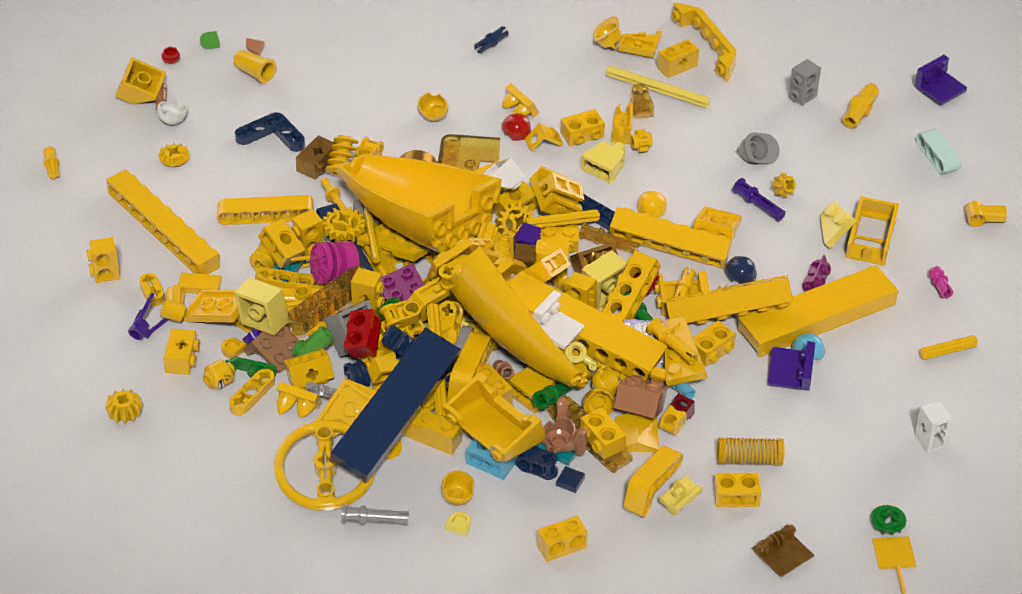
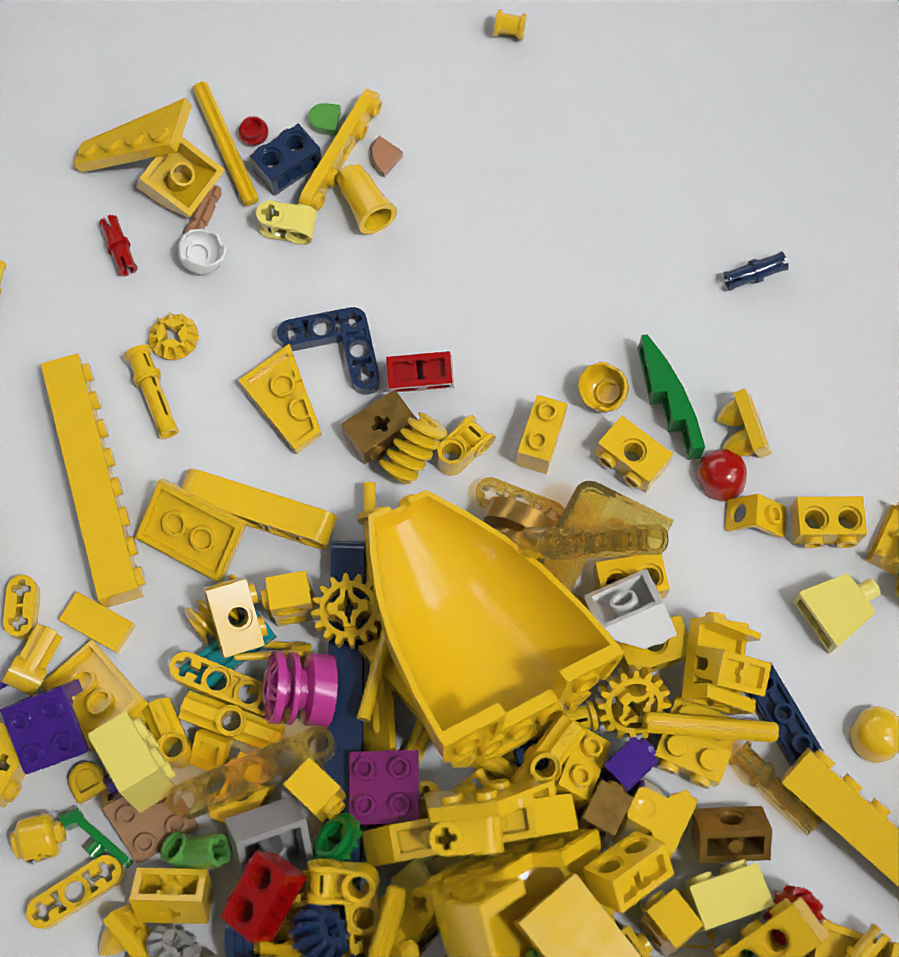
camera: 25 degrees right, 25 degrees up
none -> dark purple bracket [0,679,89,775]
none -> yellow wing [73,98,192,172]
none -> red pin [99,215,138,277]
none -> yellow pin [124,344,179,439]
none -> yellow tile [135,478,248,583]
none -> yellow axle [193,81,259,207]
none -> yellow wing [239,344,322,454]
none -> dark blue brick [250,123,322,196]
none -> light yellow piece [256,200,317,245]
none -> yellow piece [298,88,382,211]
none -> red brick [386,351,454,392]
none -> yellow brick [516,394,568,475]
none -> clear yellow beam [517,523,669,560]
none -> yellow brick [595,415,673,493]
none -> green slope [638,334,705,460]

